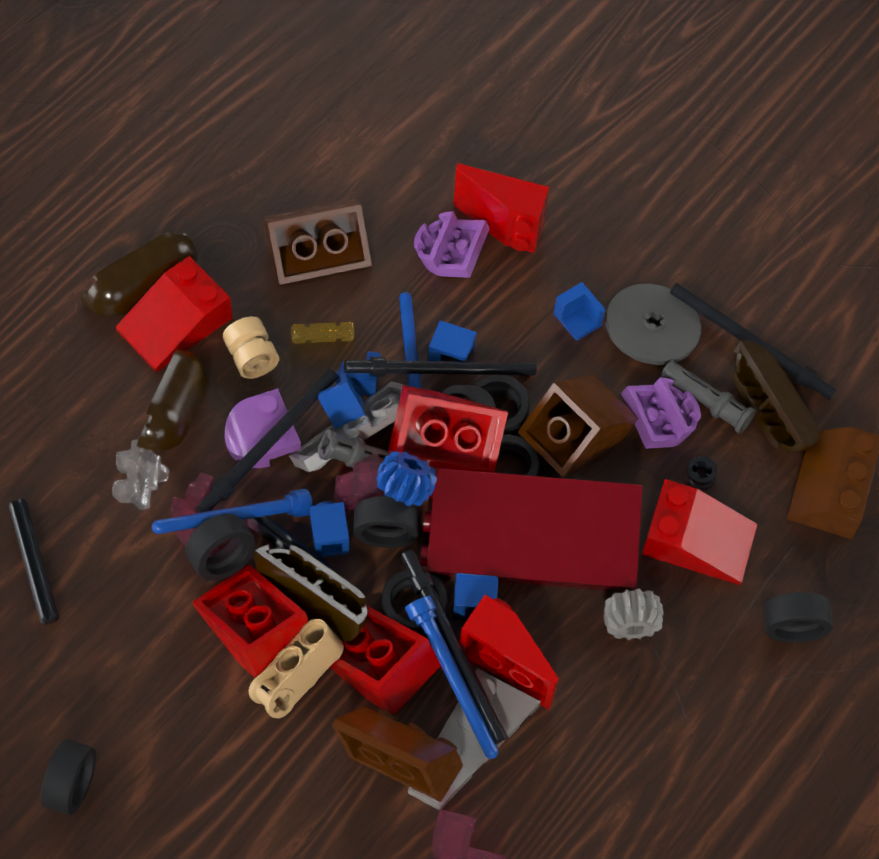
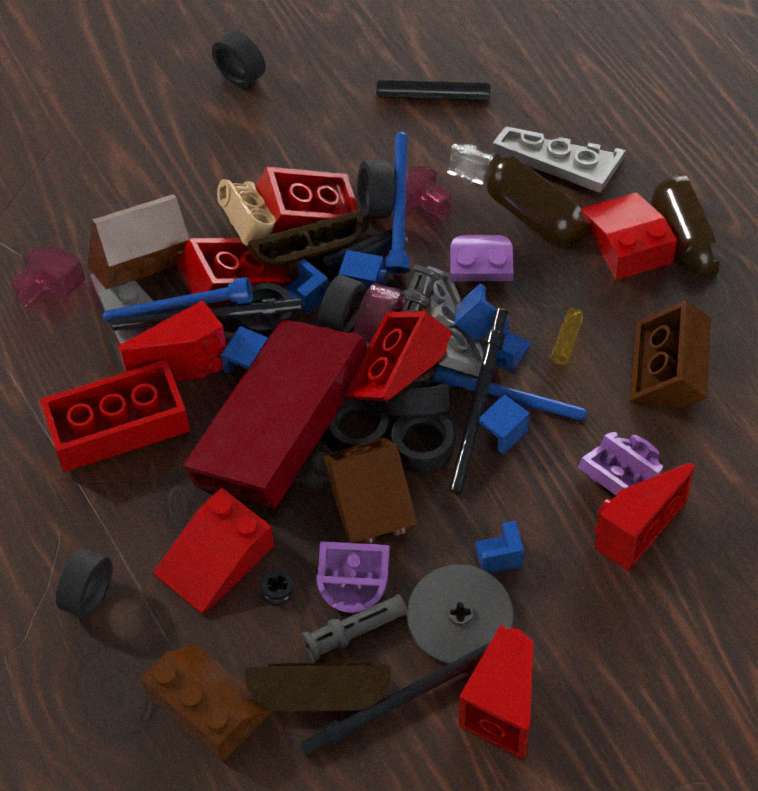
camera: 120 degrees right, 5 degrees down
black bar [194,369,338,513] -> none
tan wheel [222,316,279,379] -> none
blue gear [376,451,437,506] -> none
light grey gear [604,588,664,641] -> none
none -> red brick [40,359,190,473]
none -> blue panel [284,259,329,315]
none -> red slope [459,625,534,759]
none -> light grey wing [492,126,626,193]

